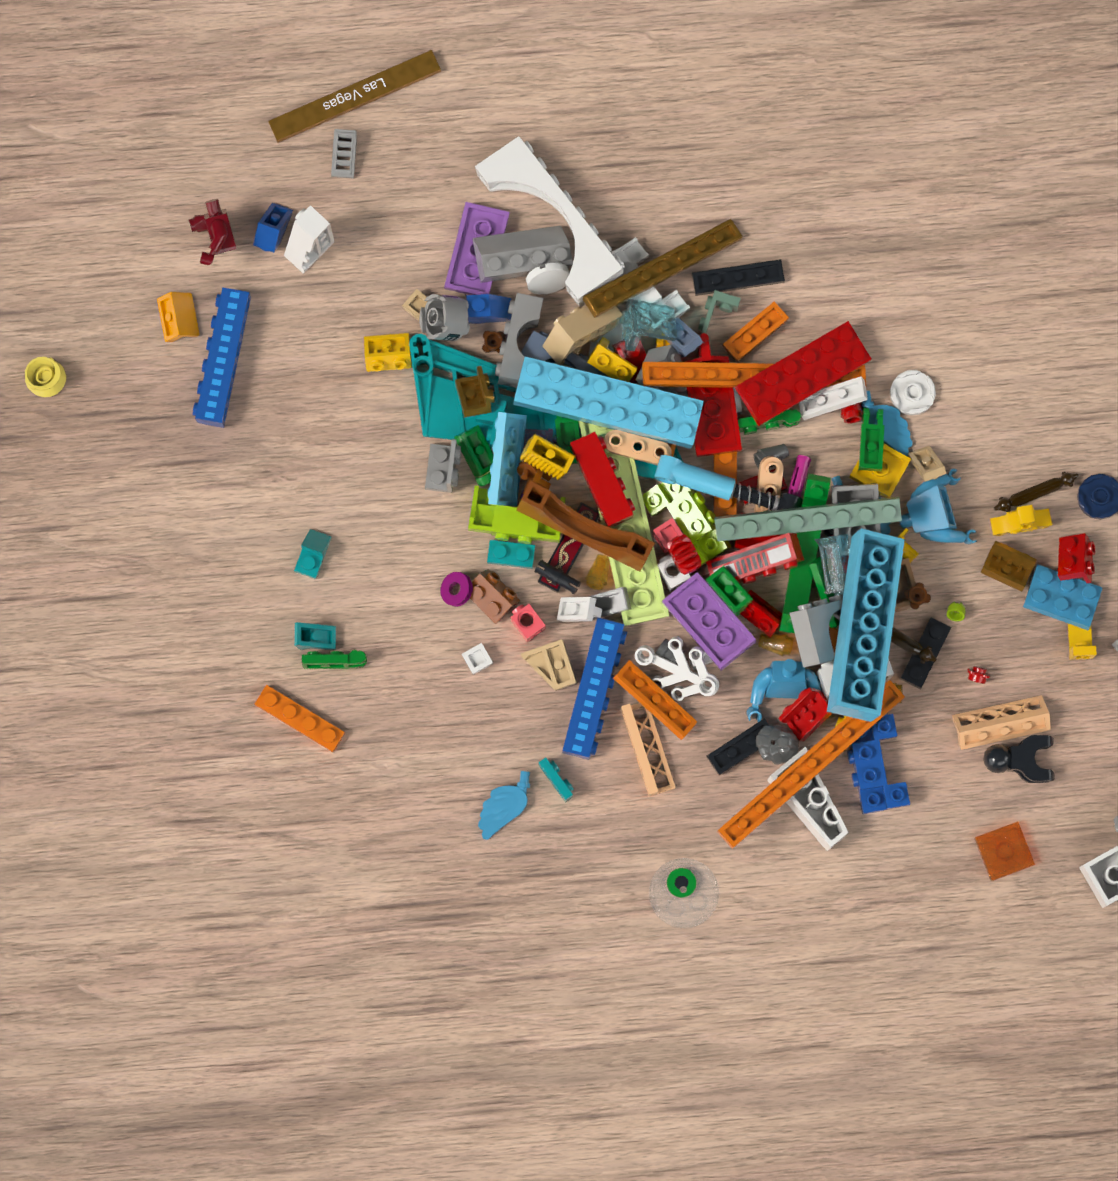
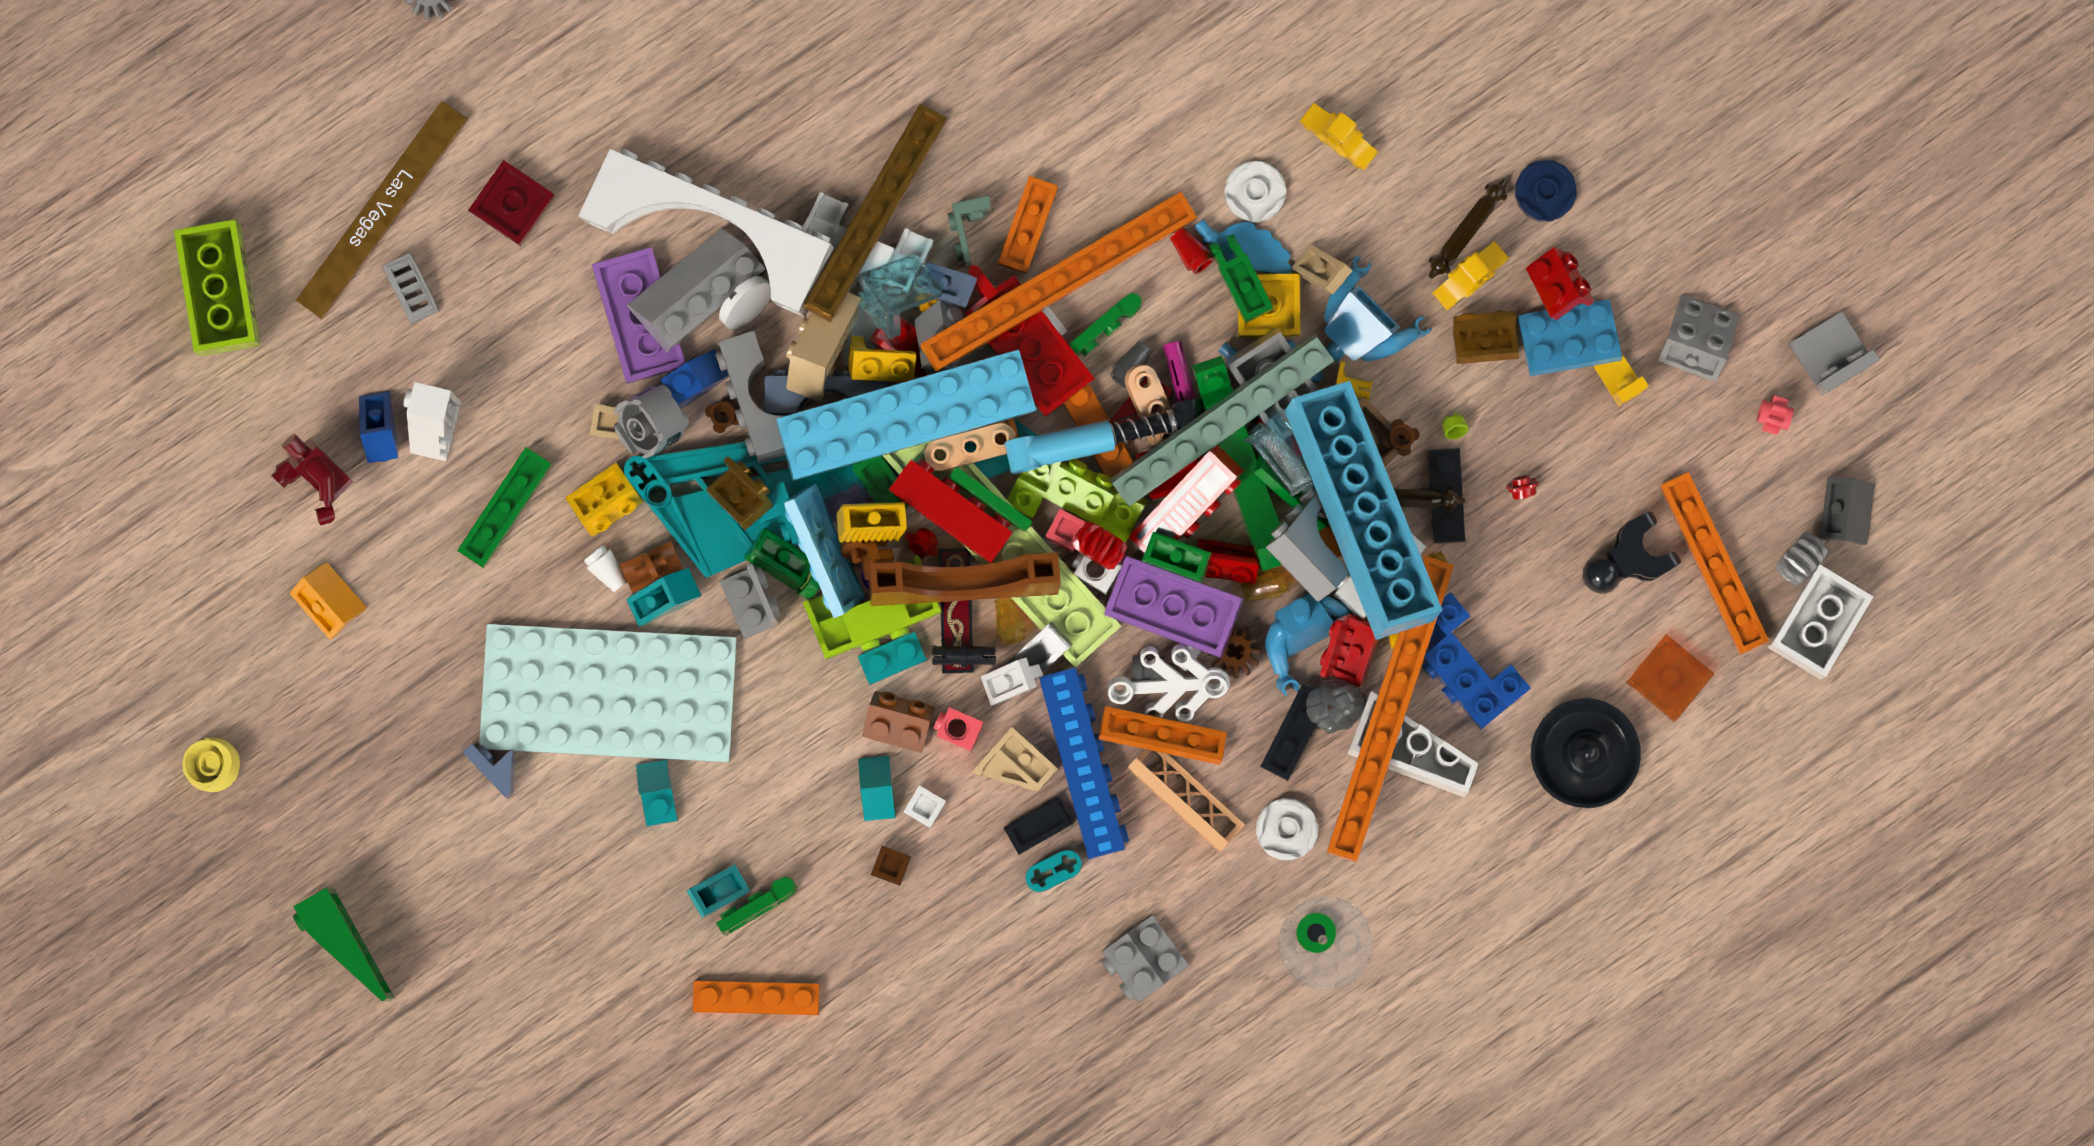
camera: 30 degrees left, 5 degrees up
blue brick [193,287,251,428] -> none
magenta piece [440,572,473,607] -> none
dark azure animal [478,771,530,840] -> none
teal plate [538,757,574,803] -> none
black tile [692,259,785,296] -> none
red plate [735,321,872,426] -> none
white plate [799,377,868,420] -> none
light nougat fence [952,695,1051,750] -> none
none -> lime brick [174,219,261,357]
none -> green slope [293,888,395,1001]
none -> green plate [457,447,552,569]
none -> sand blue slope [463,744,515,799]
none -> dark red plate [468,160,555,247]
none -> light aqua plate [479,624,737,763]
none -> white cone [584,545,627,592]
none -> dark orange hips [620,541,684,593]
none -> teal slope [626,568,702,627]
none -> teal slope [858,756,896,821]
none -> reddish brown plate [871,846,911,886]
none -> red plate [905,528,938,559]
none -> green tile [950,466,1033,532]
none -> black tile [1004,797,1073,855]
none -> teal beam [1026,850,1082,892]
none -> light grey plate [1100,915,1189,1003]
none -> reddish brown gear [1208,625,1262,679]
none -> white tile [1256,798,1318,861]
none -> yellow piece [1299,103,1378,170]
none -> black hat [1531,698,1641,808]
none -> orange plate [1659,472,1769,655]

